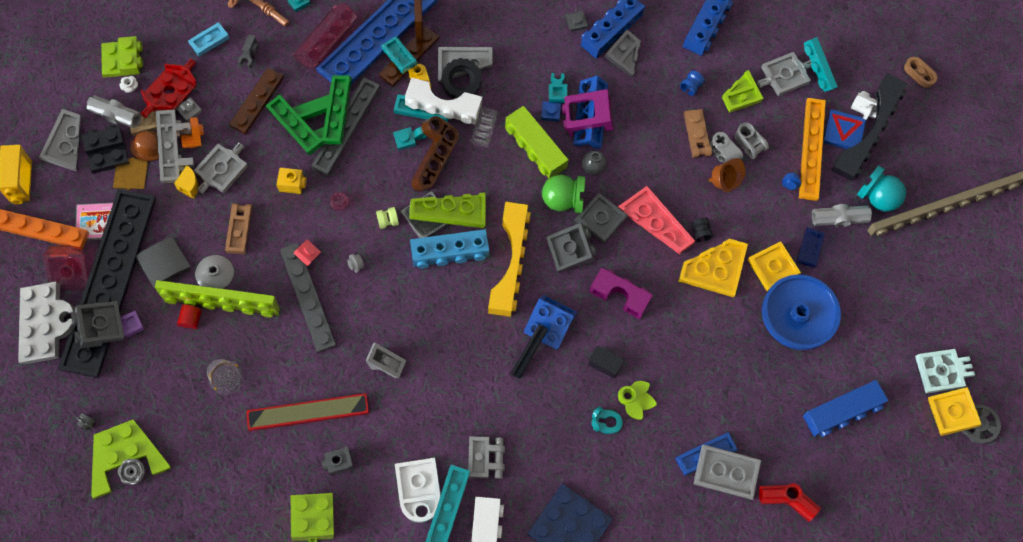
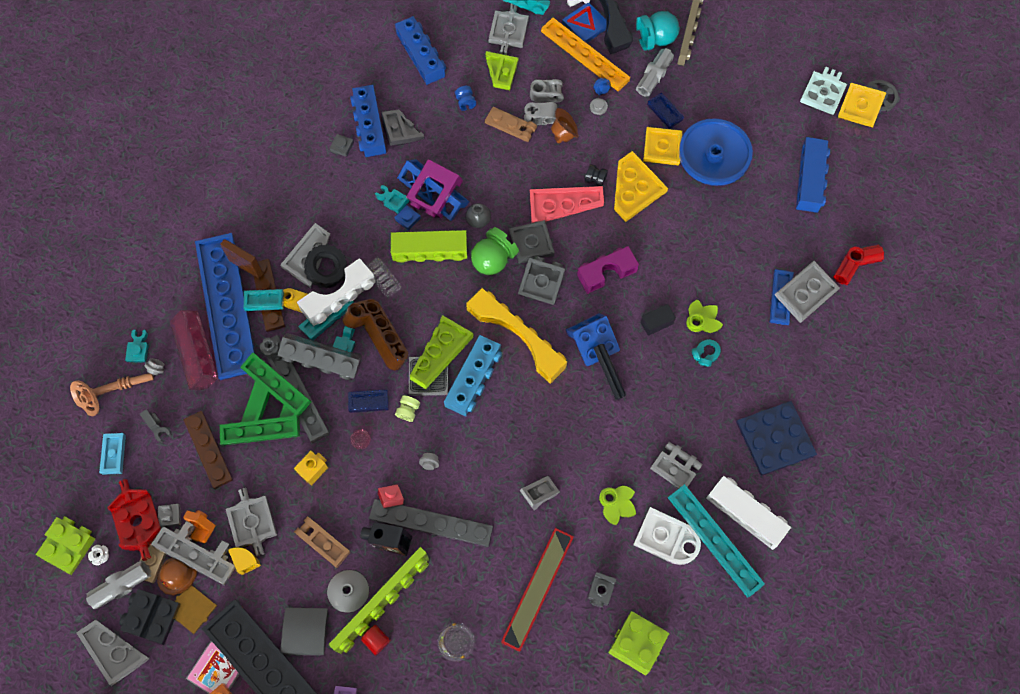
camera: 50 degrees left, 0 degrees up
none -> light grey plate [144,358,165,375]
none -> dark grey plate [260,337,279,356]
none -> dark grey brick [277,333,362,380]
none -> clear blue plate [348,389,389,413]
none -> black torso [360,522,413,556]
none -> light grey plate [590,98,608,115]
none -> lime plate [599,486,636,525]

